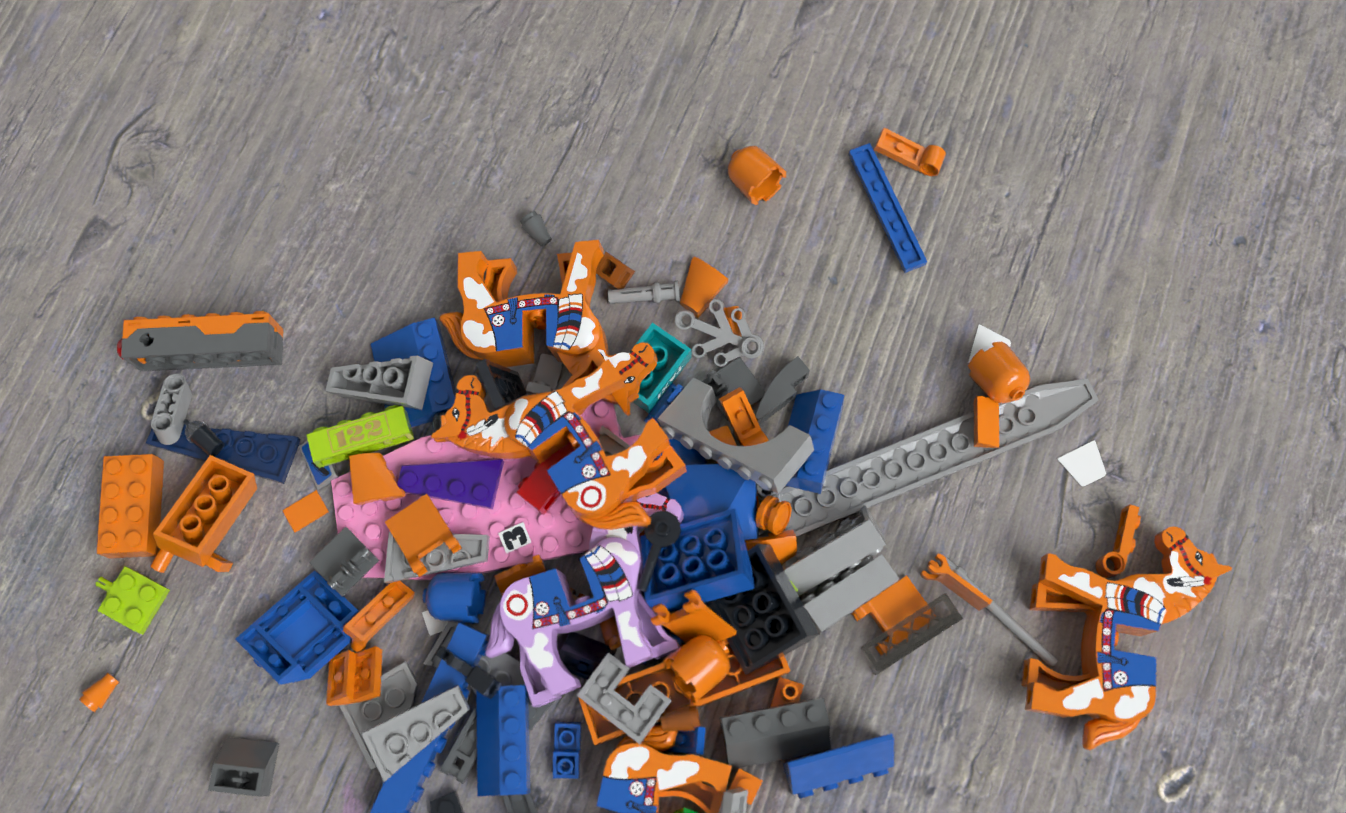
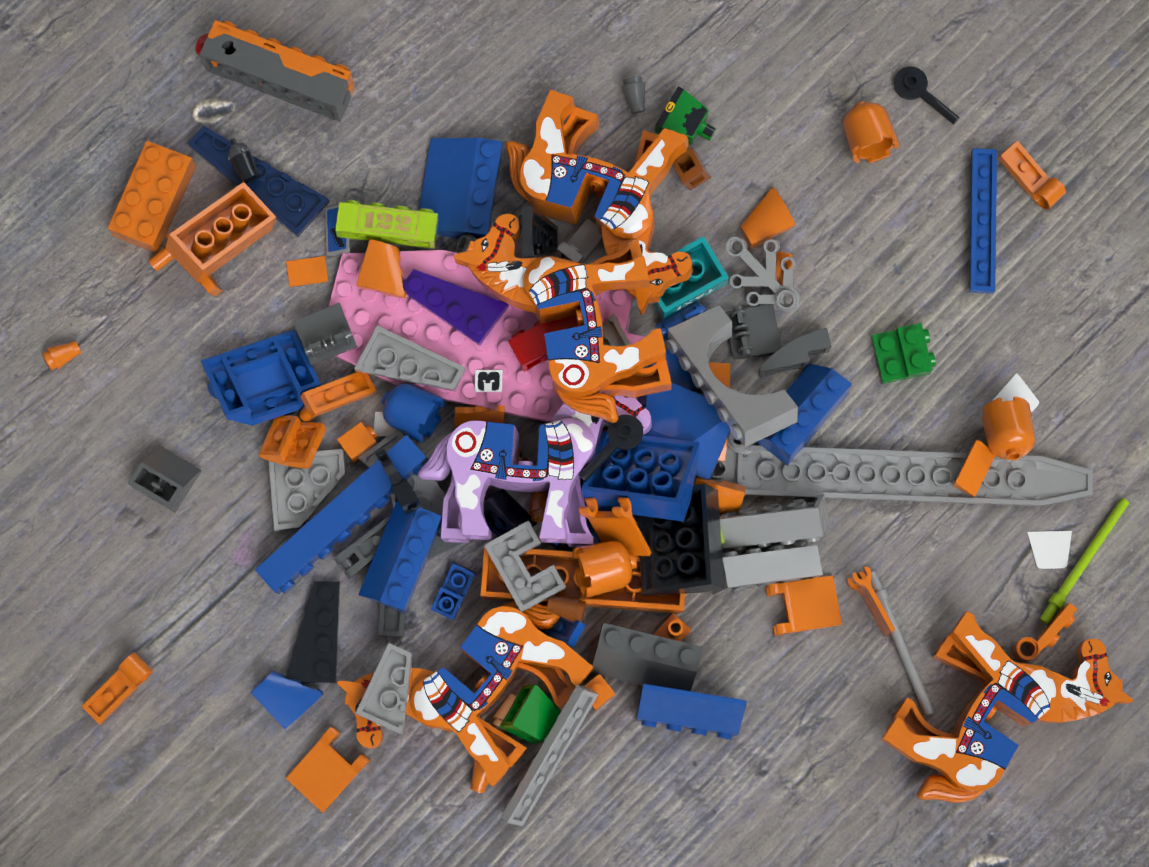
camera: 20 degrees right, 5 degrees up
lime plate [95,566,170,635] -> none
light grey beam [151,373,192,445] -> none
light grey wedge [325,356,433,410] -> none
light grey wing [362,685,470,782] -> none
orange flag [385,494,462,577] -> none
light grey pin [608,280,680,305] -> none
orange plate [719,387,769,446] -> none
orange wheel [756,495,792,535] -> none
clear smoke fence [860,593,963,675] -> none
none -> orange brick [337,422,378,463]
none -> torso [655,86,717,145]
none -> green plate [871,323,936,384]
none -> black piece [893,67,960,125]
none -> lime bar [1039,498,1130,625]

